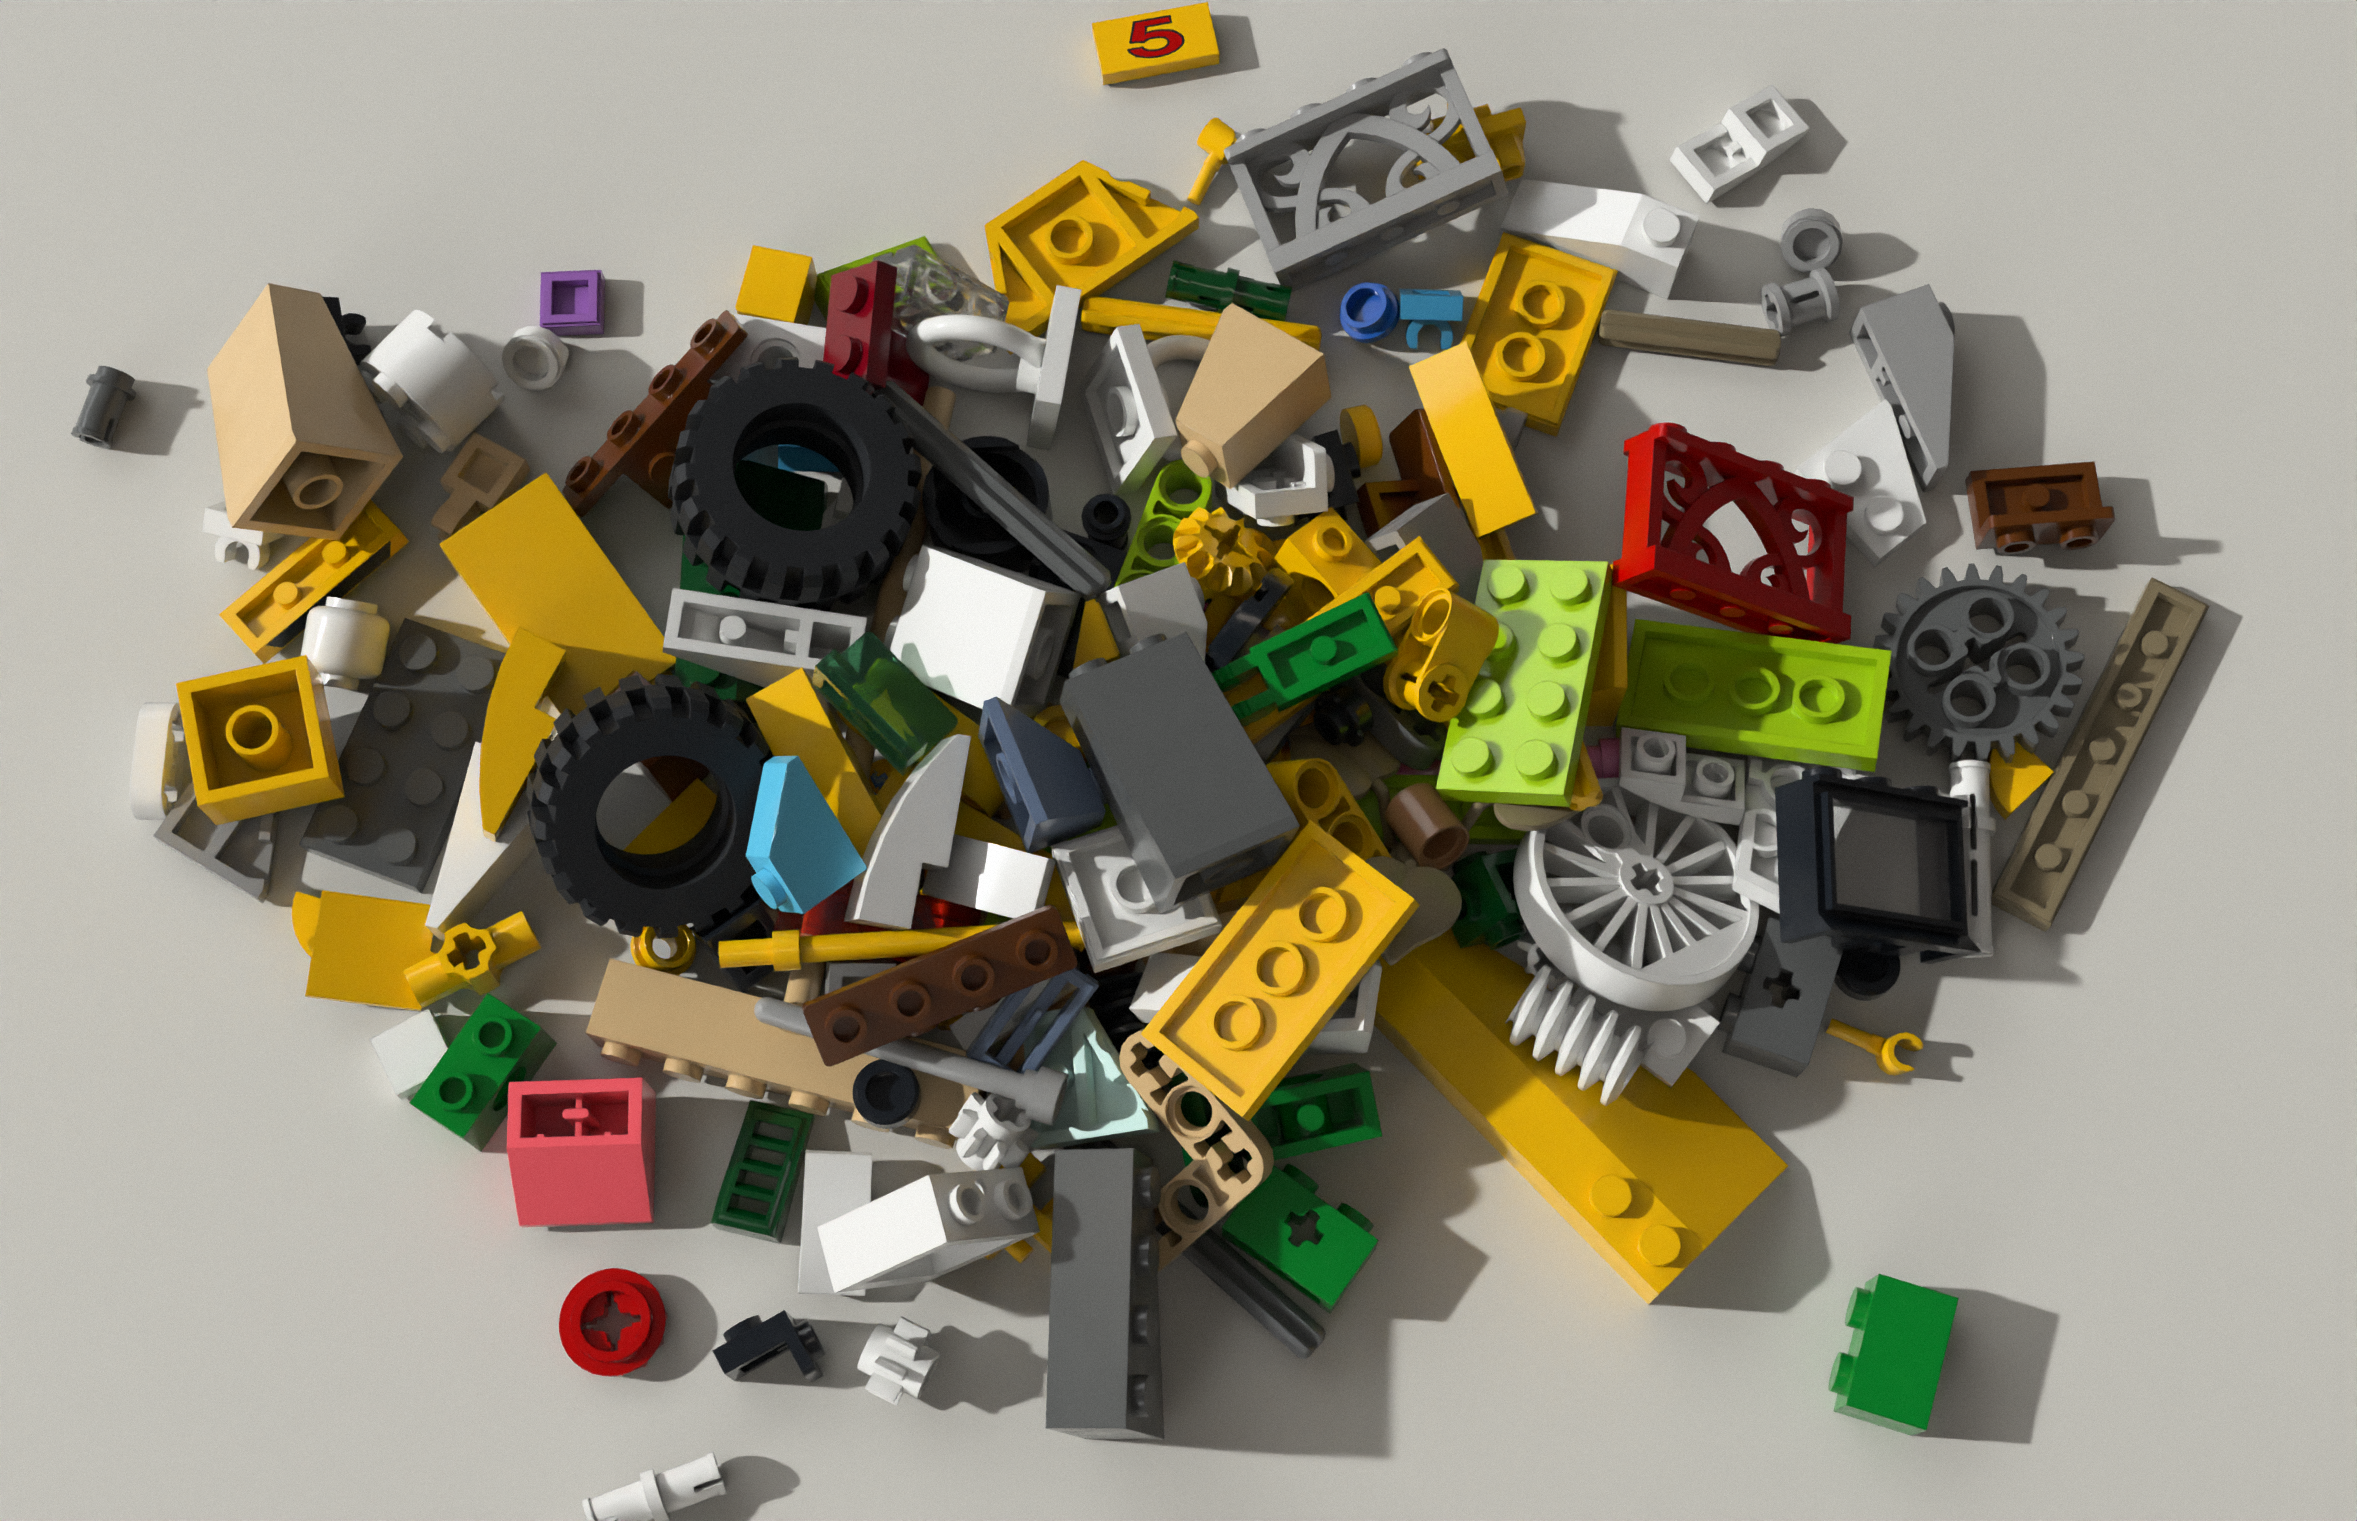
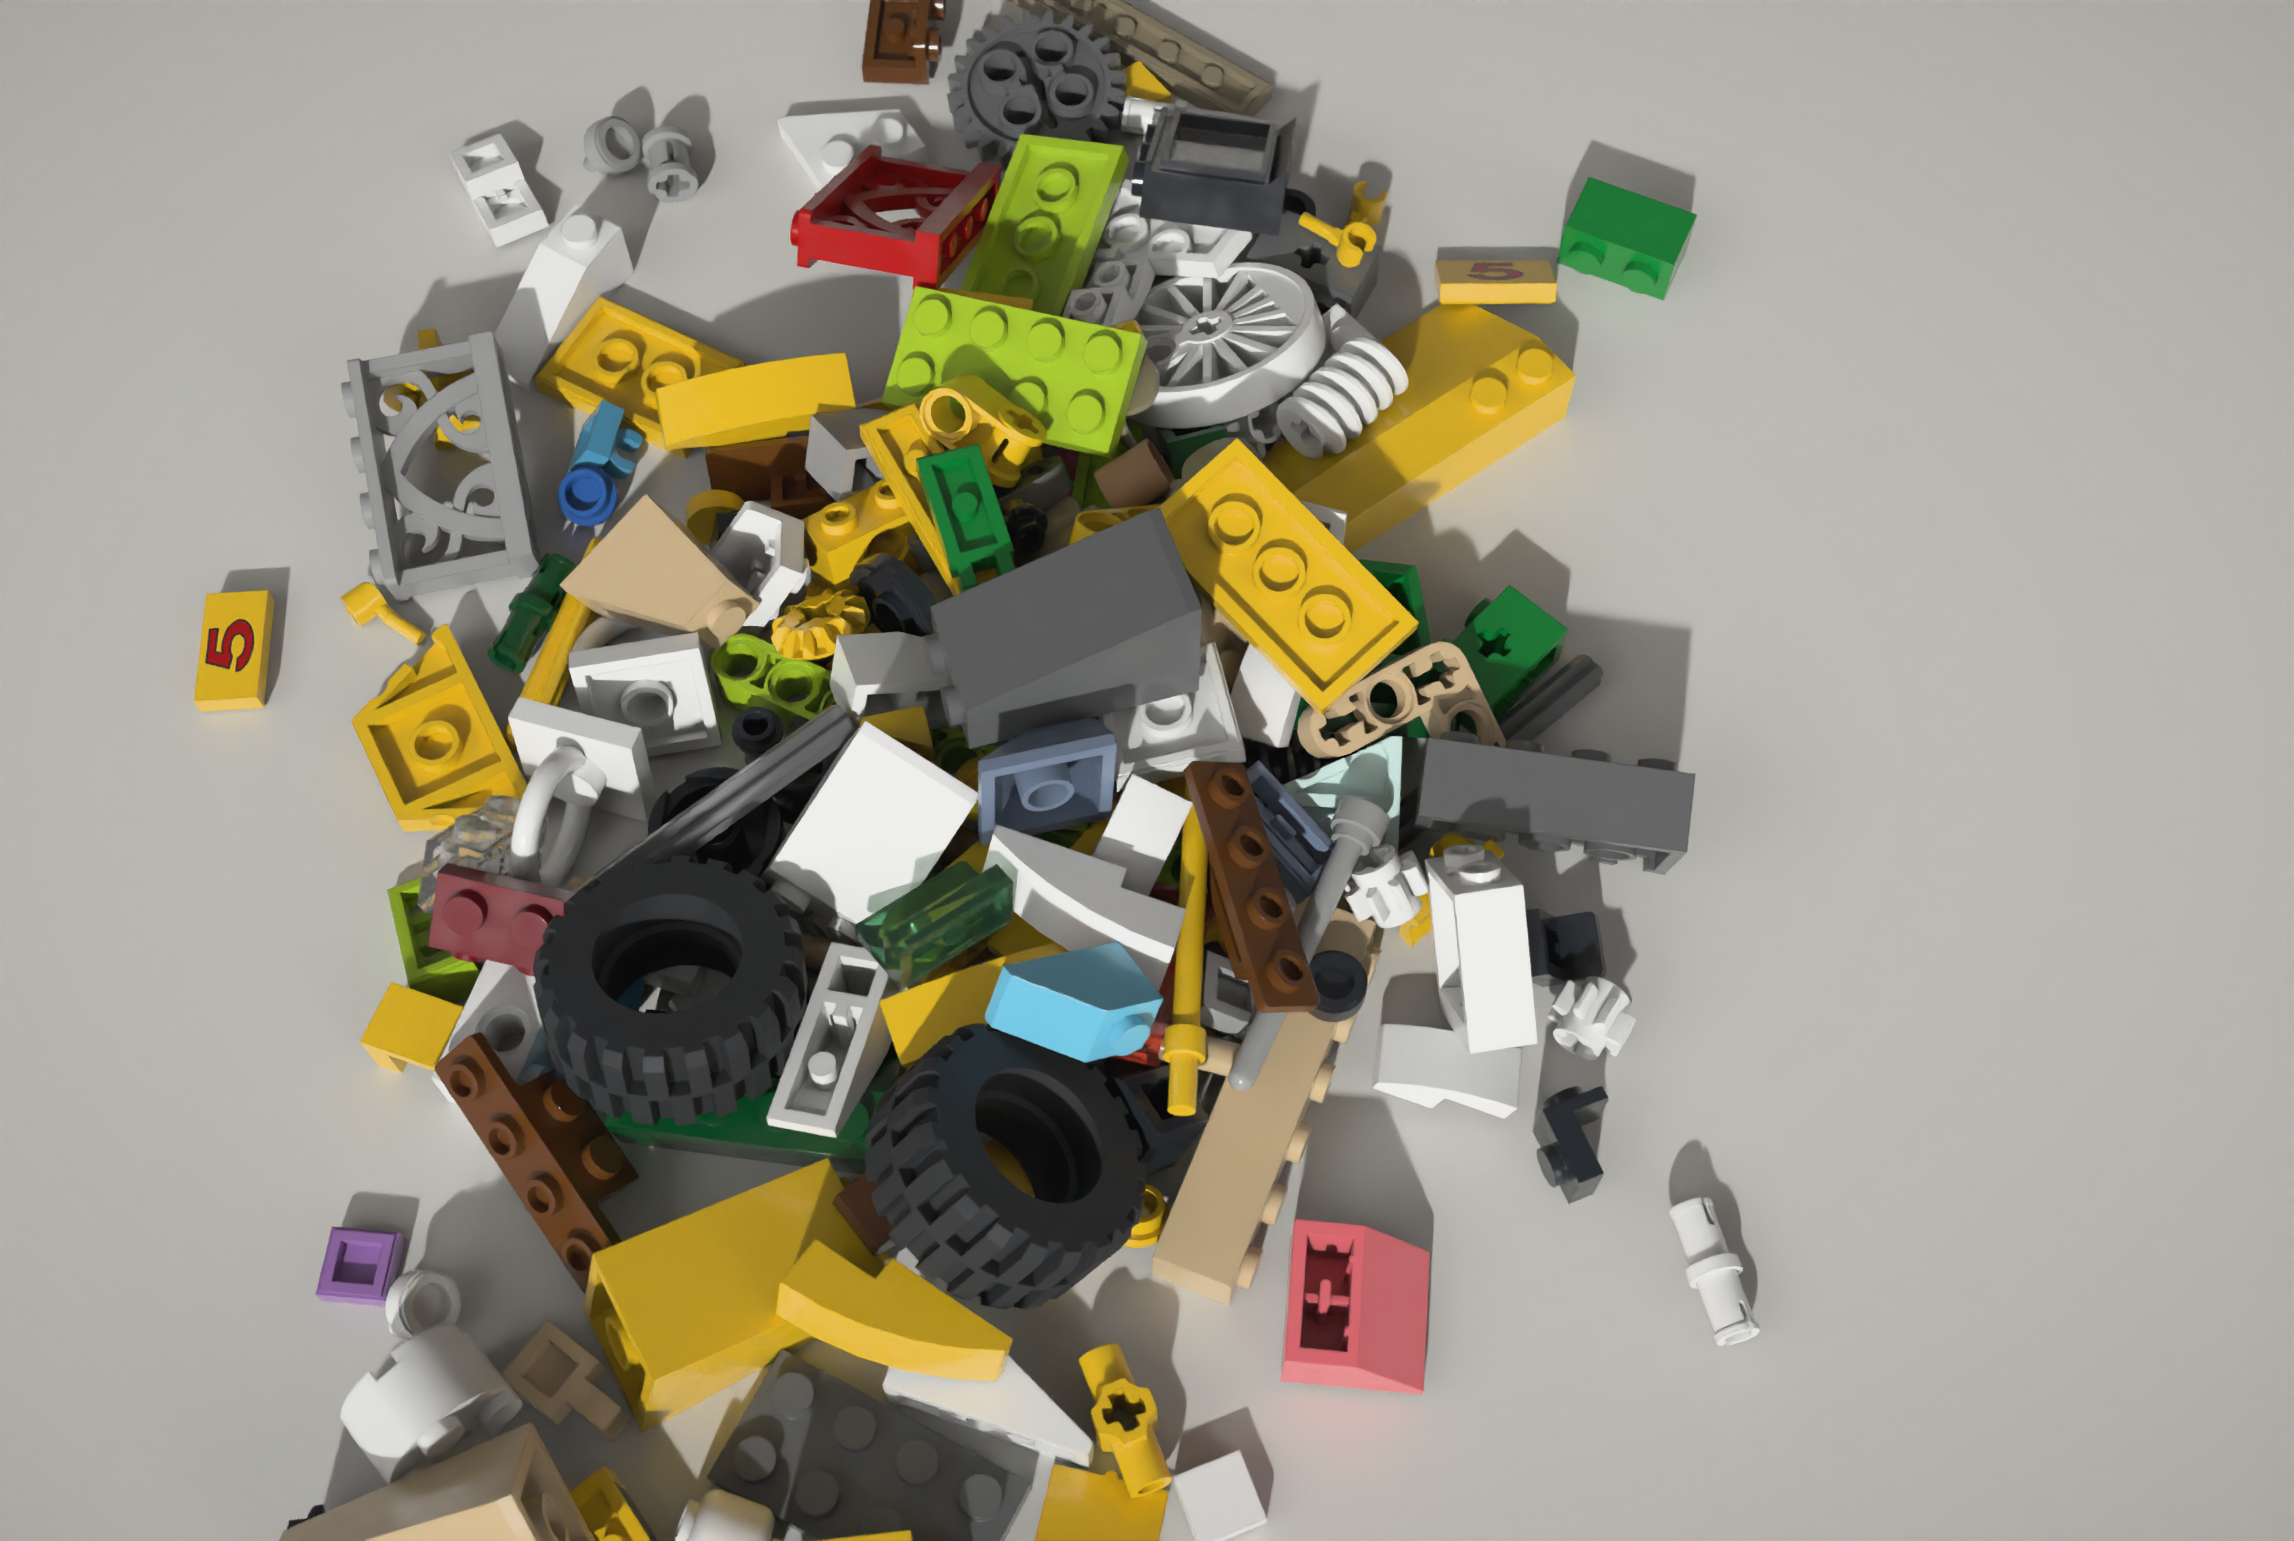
camera: 85 degrees left, 10 degrees down
green brick [410,993,557,1152] -> none
red gear [559,1268,668,1377] -> none
dark green slope [711,1100,815,1244] -> none
dark tan axle [1598,309,1781,366] -> none
light grey slope [1849,284,1955,493] -> none
none -> yellow hand [1299,212,1376,268]
none -> yellow tile [1434,260,1557,304]
none -> black bracket [1525,908,1606,987]

